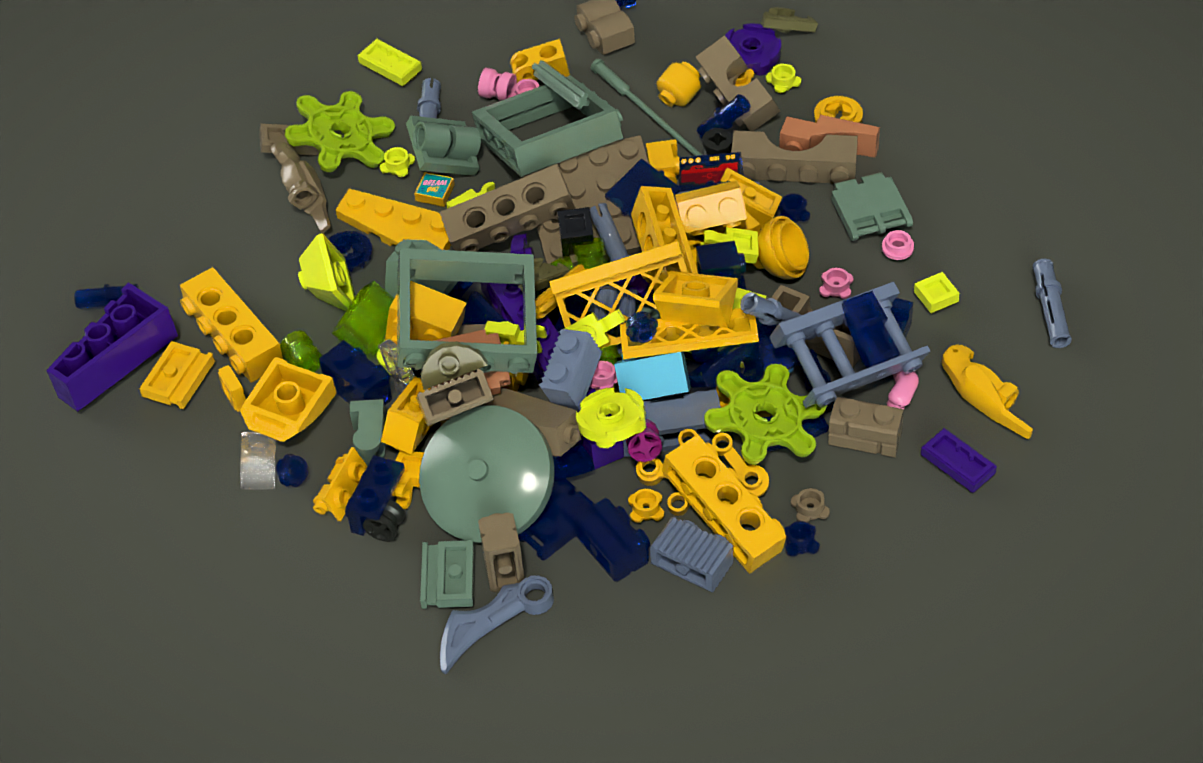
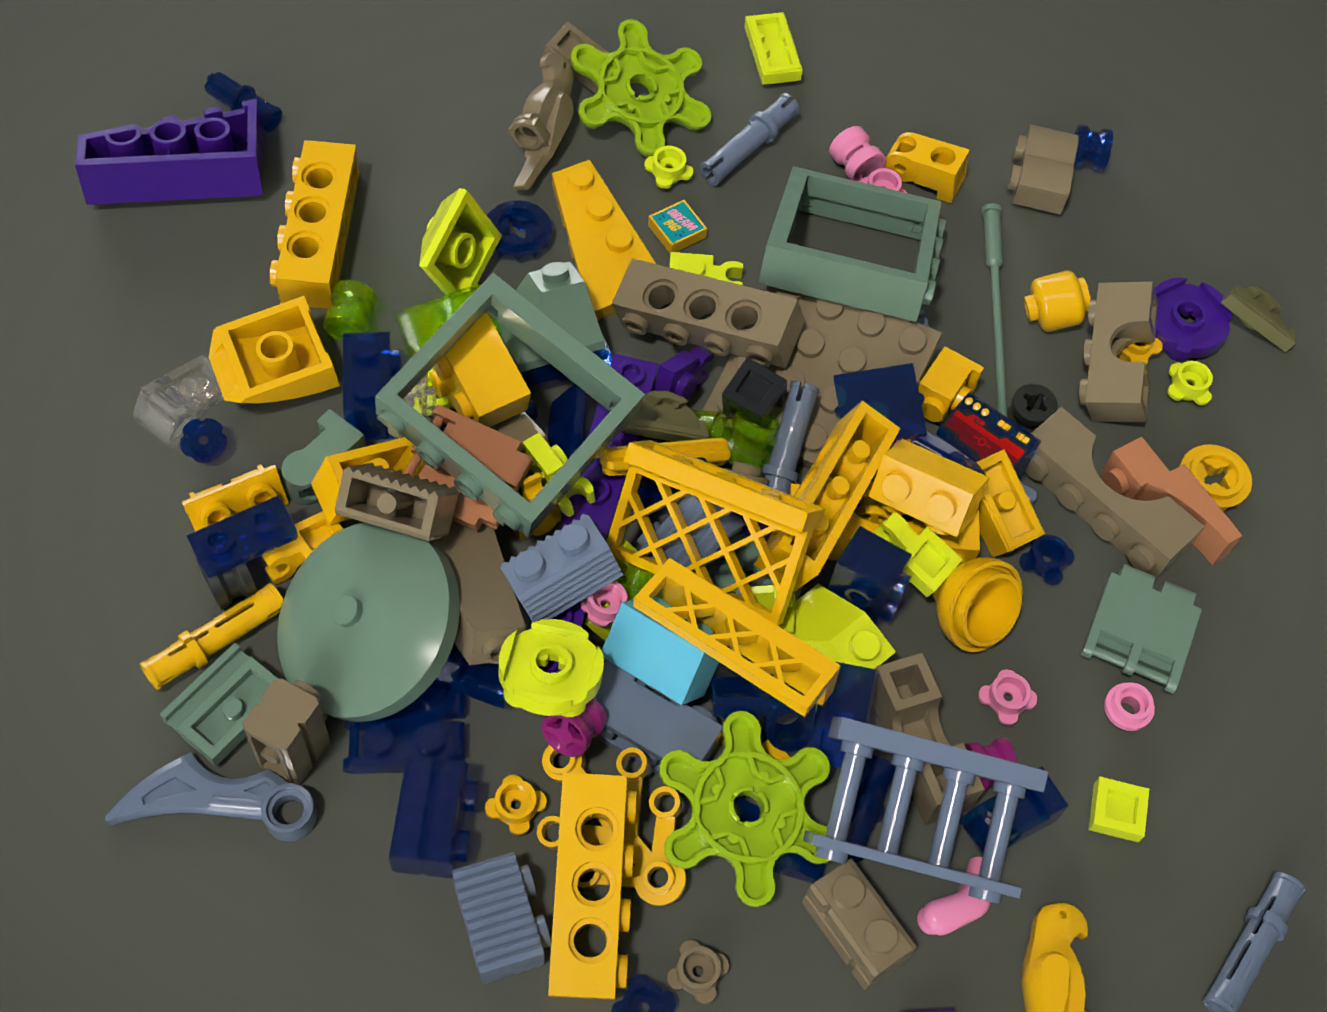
camera: 30 degrees right, 10 degrees up
yellow plate [139,341,215,410] -> none
yellow tile [218,365,246,412] -> none
sand green plate [406,115,481,176] -> none
olive plate [421,341,488,390] -> none
sand green axle [532,60,590,109] -> none
neon yellow plate [565,309,626,347] -> none
clear blue plate [626,311,658,343] -> none
yellow slope [653,271,738,328] -> none
clear blue axle [697,94,751,139] -> none
sand blue pin [740,292,817,340] -> none
clear blue slope [842,291,900,368] -> none
none -> yellow pin [139,583,284,691]

